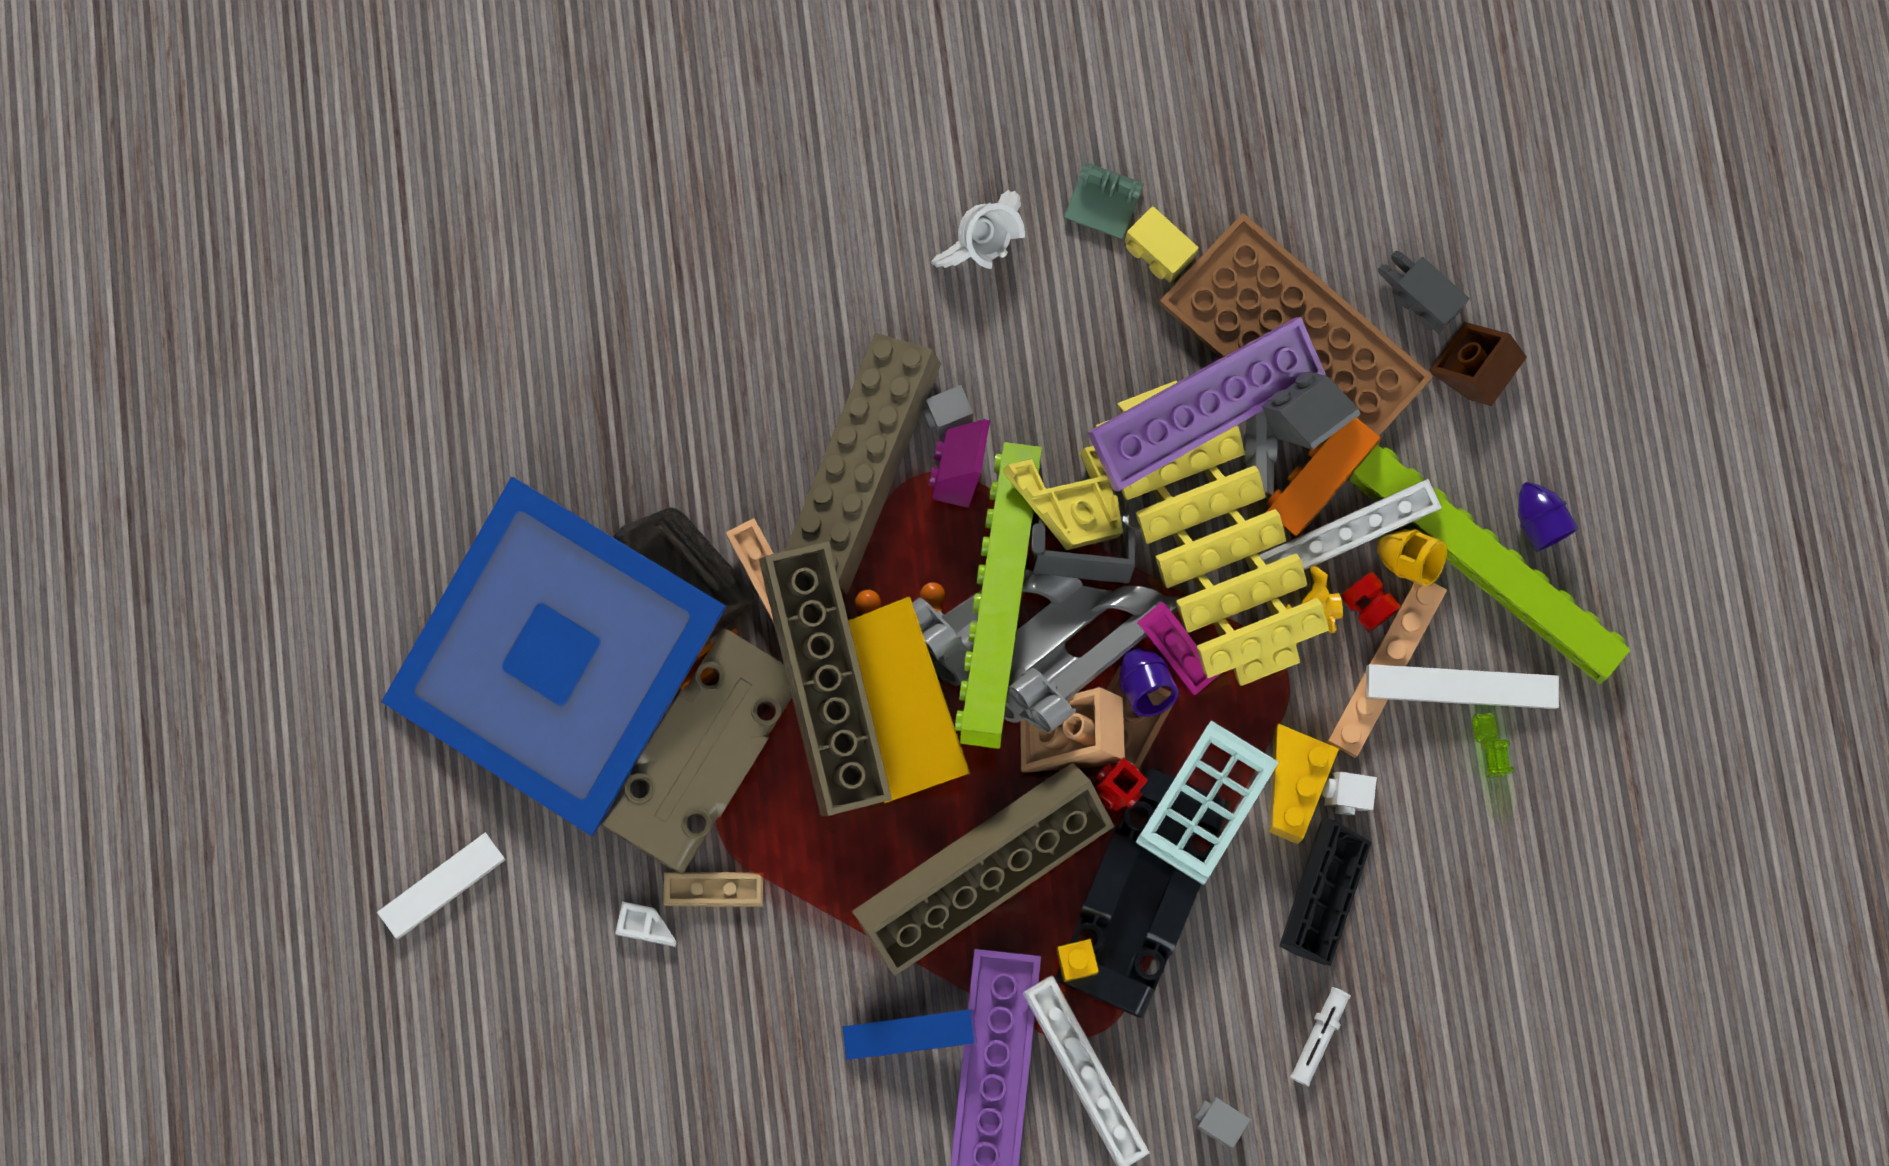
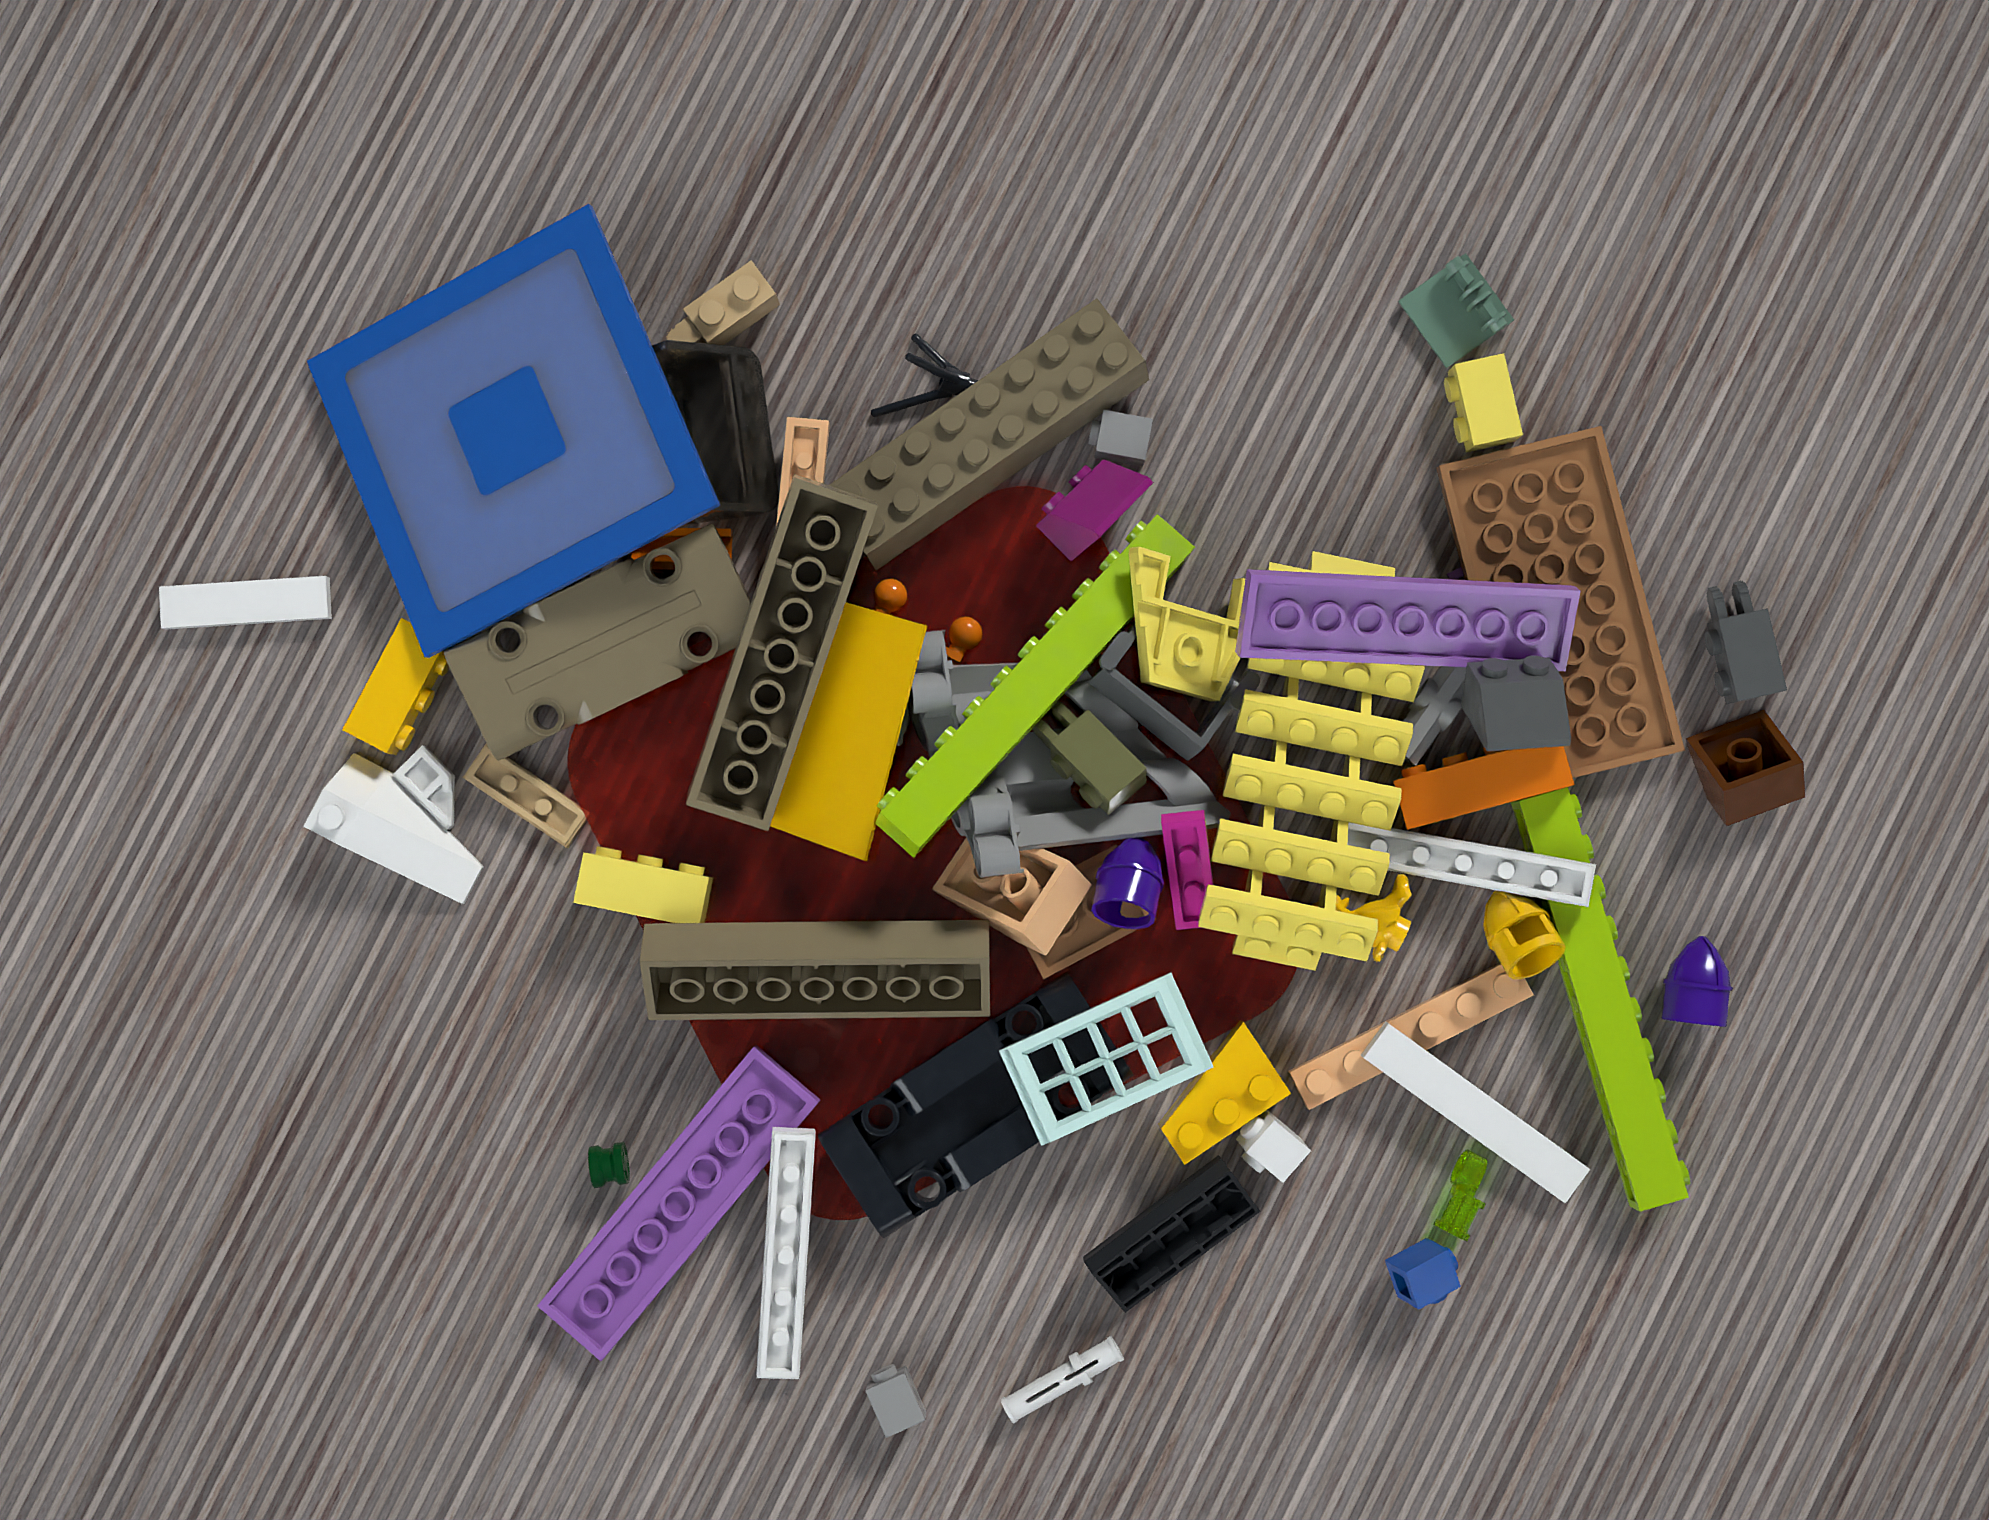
camera: 40 degrees right, 10 degrees up
blue slope [842,1009,977,1060] -> none
white helmet [931,190,1025,269] -> none
yellow brick [1056,939,1099,982] -> none
red brick [1094,758,1148,811] -> none
red wheel [1341,572,1401,633] -> none
none -> white wedge [303,753,484,904]
none -> yellow brick [342,618,450,755]
none -> light yellow brick [573,846,714,923]
none -> dark green wheel [588,1142,630,1188]
none -> tan hinge [666,260,780,358]
none -> black plant [871,333,979,417]
none -> olive hinge [1032,701,1147,816]
none -> blue brick [1385,1238,1461,1310]

